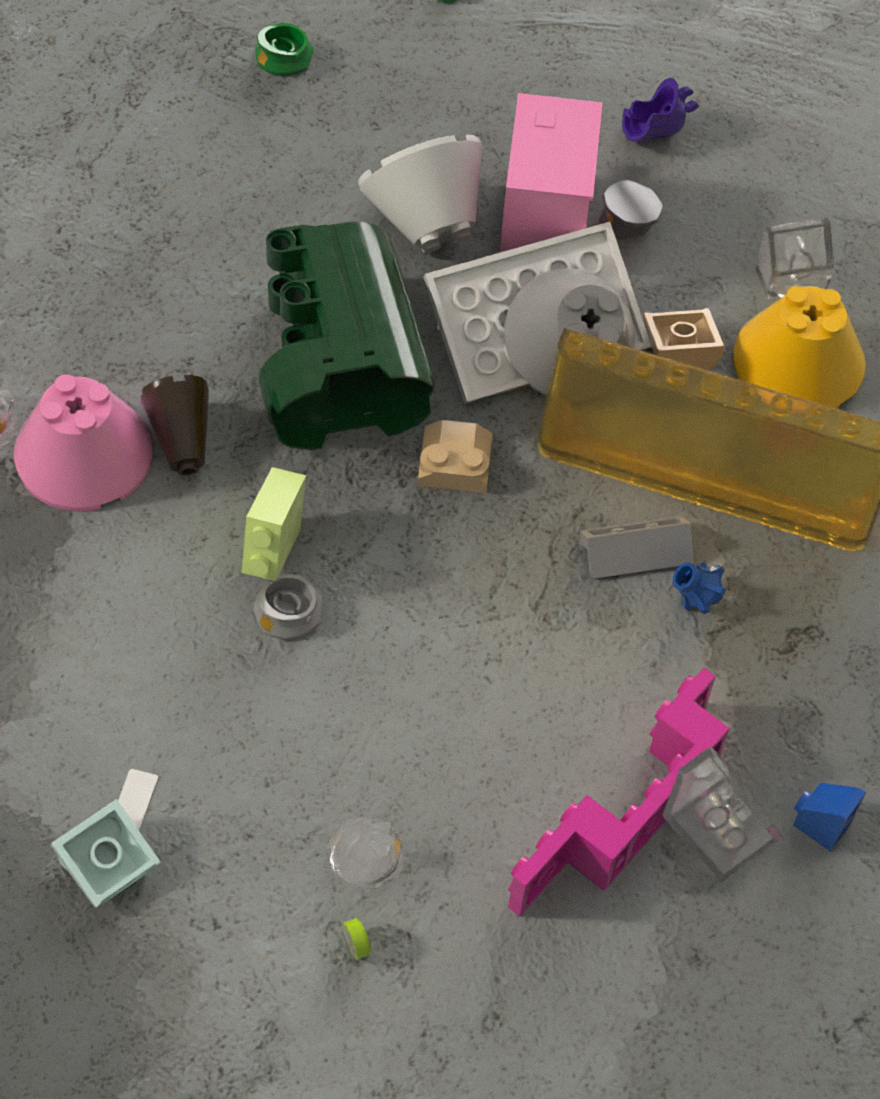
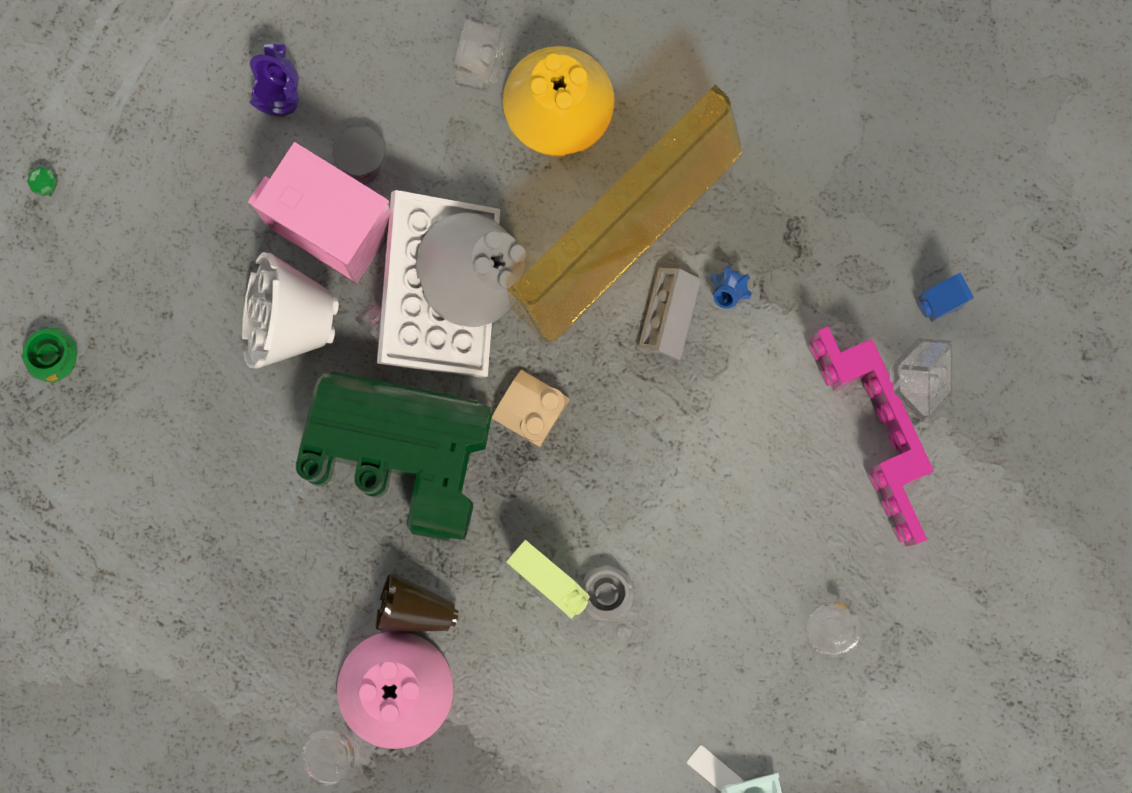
camera: 65 degrees left, 25 degrees up
lime tile [342,918,371,960] -> none
tan slope [644,308,724,373] -> none

